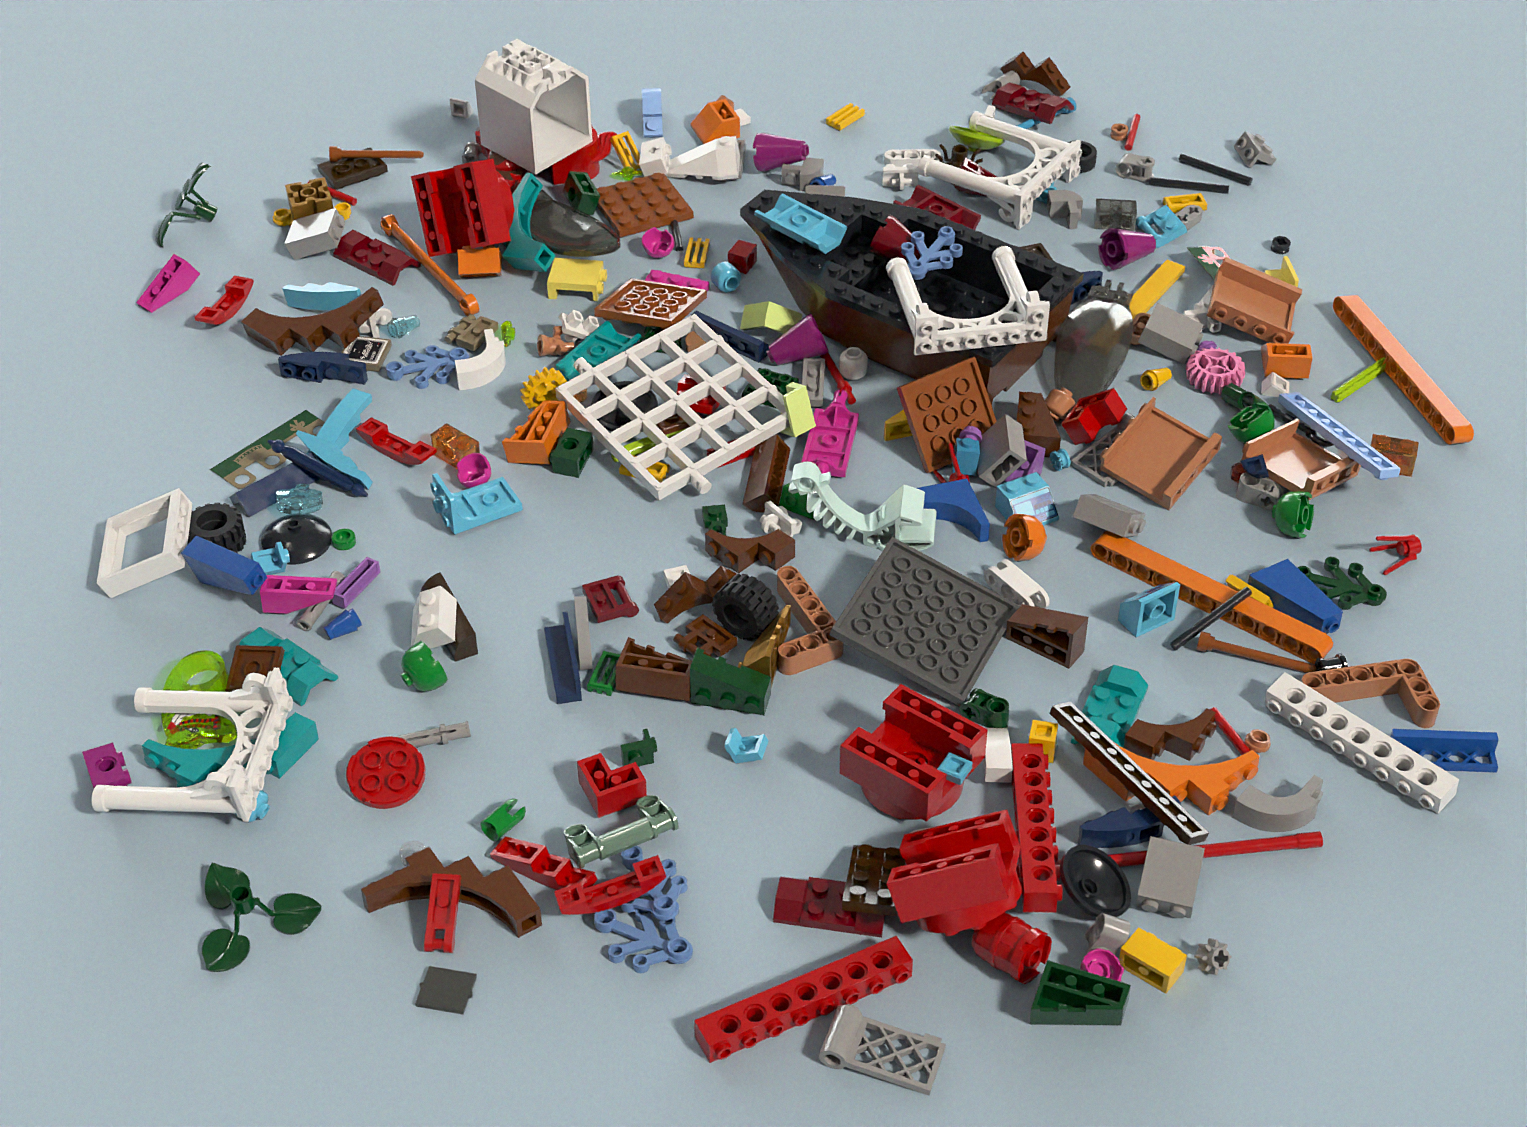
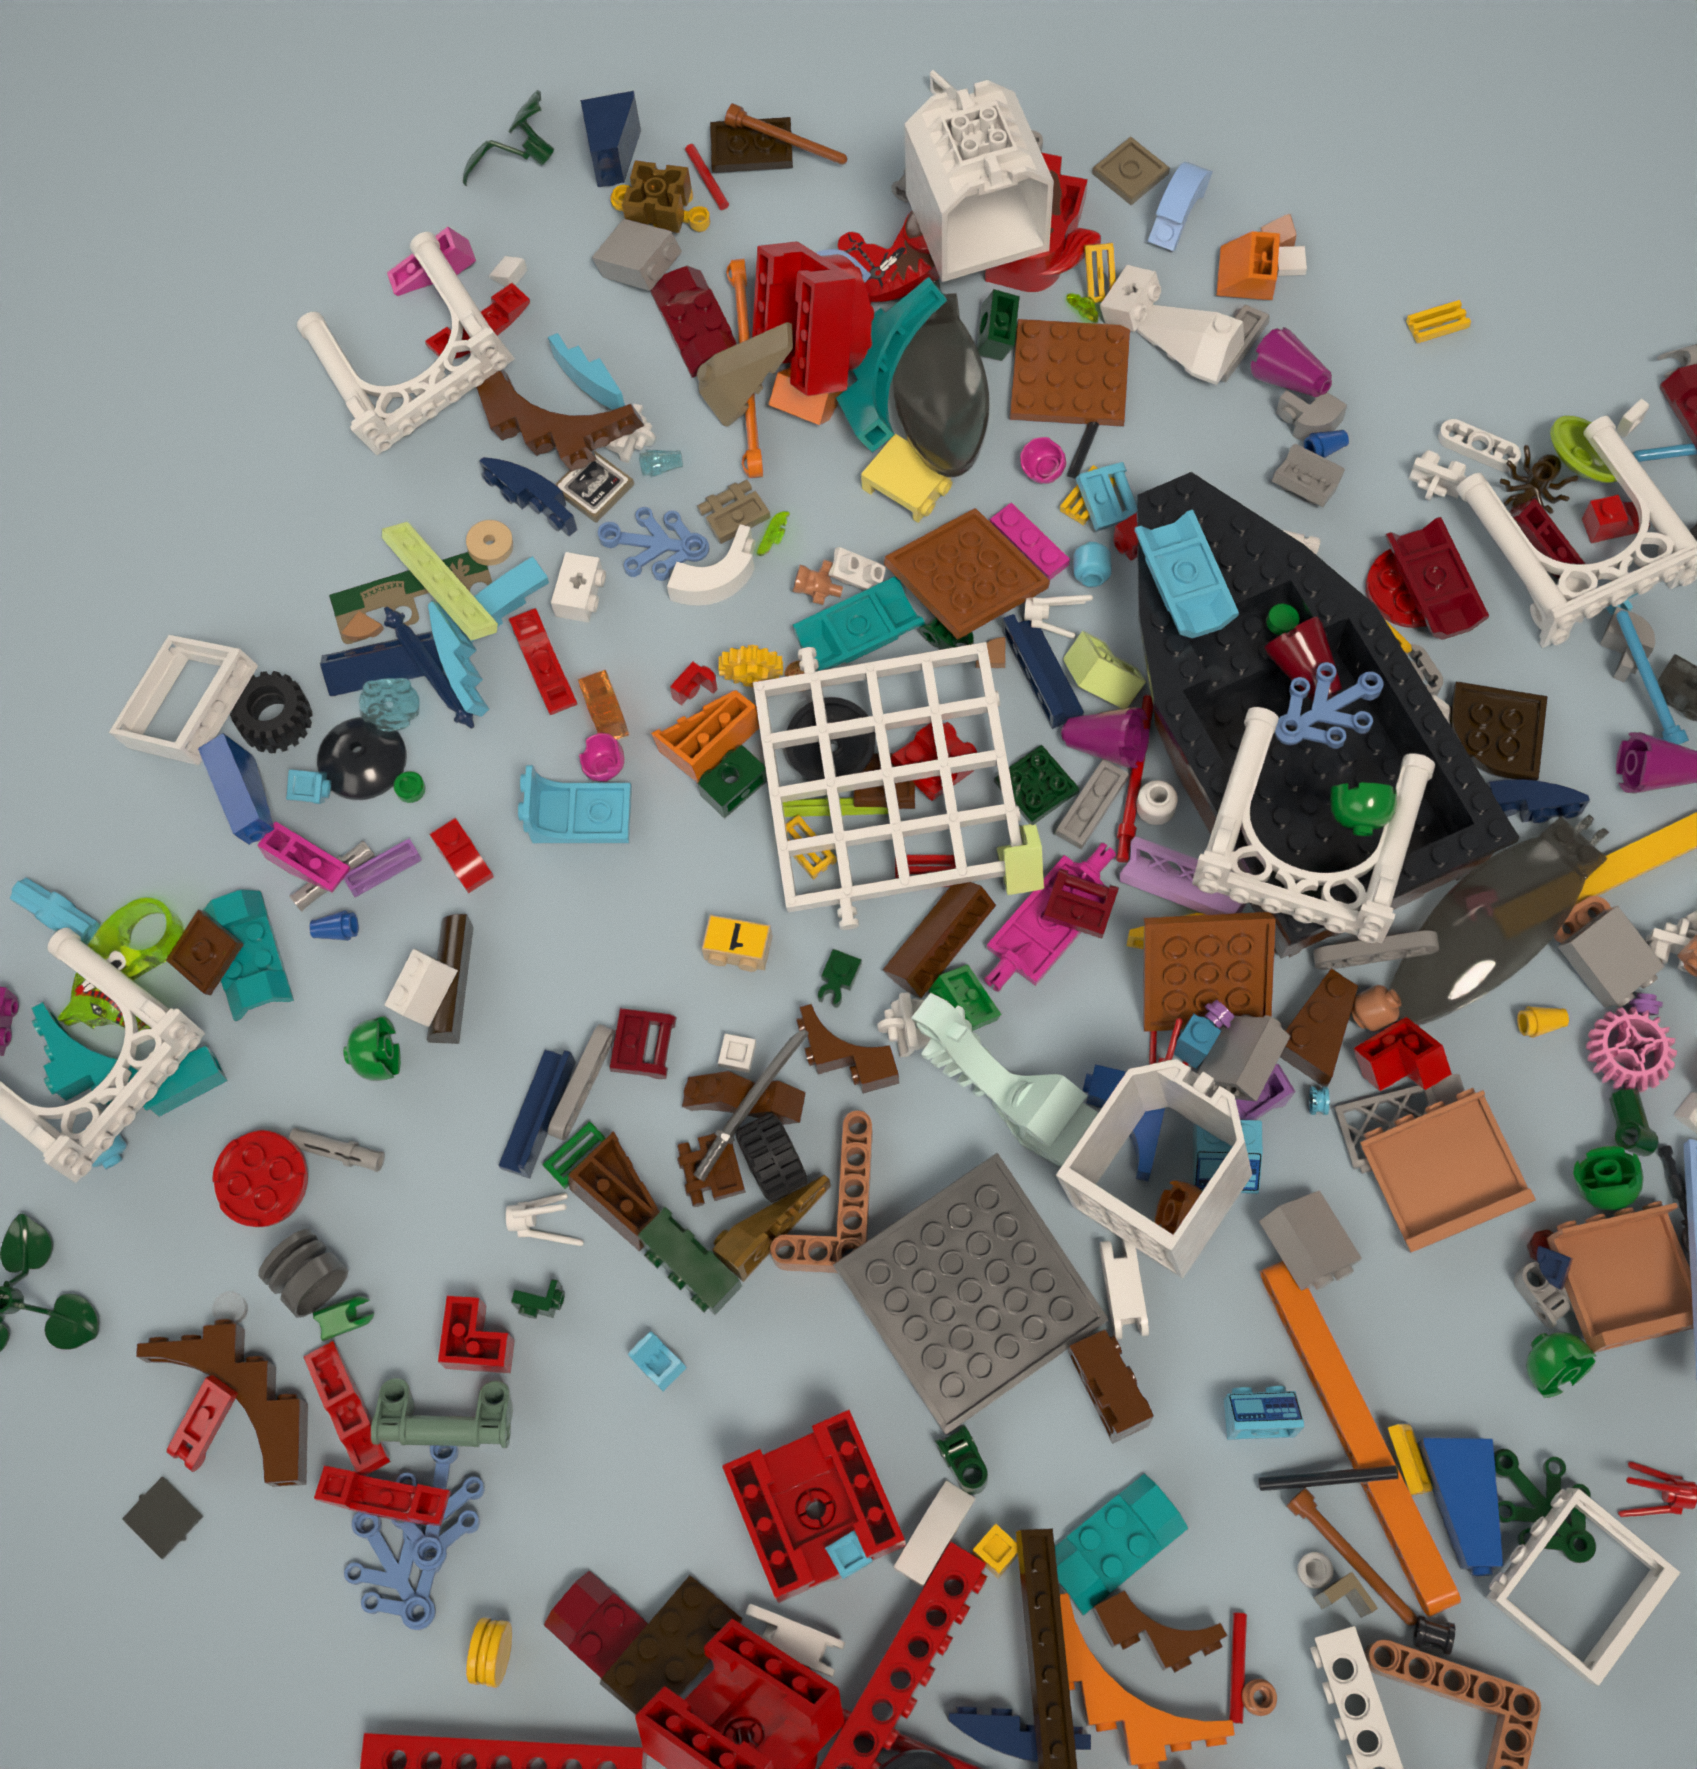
camera: 35 degrees right, 25 degrees up
none -> medium azure piece [10,877,100,944]
none -> dark grey wheel [258,1229,348,1318]
none -> white arch [297,232,515,455]
none -> medium nougat tile [341,611,384,641]
none -> yellowish green plate [382,522,498,641]
none -> red arch [429,818,494,894]
none -> tan piece [466,520,513,566]
none -> yellow head [466,1617,512,1688]
none -> white slope [489,256,528,287]
none -> white plant [506,1193,584,1246]
none -> white brick [551,552,606,622]
none -> dark blue slope [580,90,641,187]
none -> red bracket [670,661,718,706]
none -> dark grey sword [693,1030,808,1181]
none -> dark tan wedge [697,322,793,427]
none -> brick [702,915,773,972]
none -> white plant [1024,595,1093,639]
none -> dark red plate [1043,868,1119,939]
none -> white container [1056,1059,1252,1278]
none -> medium azure plate [1076,462,1137,531]
none -> dark tan tile [1092,137,1170,205]
none -> lavender fence [1120,836,1247,915]
none -> green tile [1266,604,1299,635]
none -> white tile [1297,1552,1333,1589]
none -> light grey beam [1313,930,1439,970]
none -> dark tan panel [1313,1572,1378,1618]
none -> green cylinder [1330,783,1397,836]
none -> white window [1486,1488,1681,1686]
none -> red arch [1582,495,1650,544]
none -> dark azure piece [1616,610,1689,745]

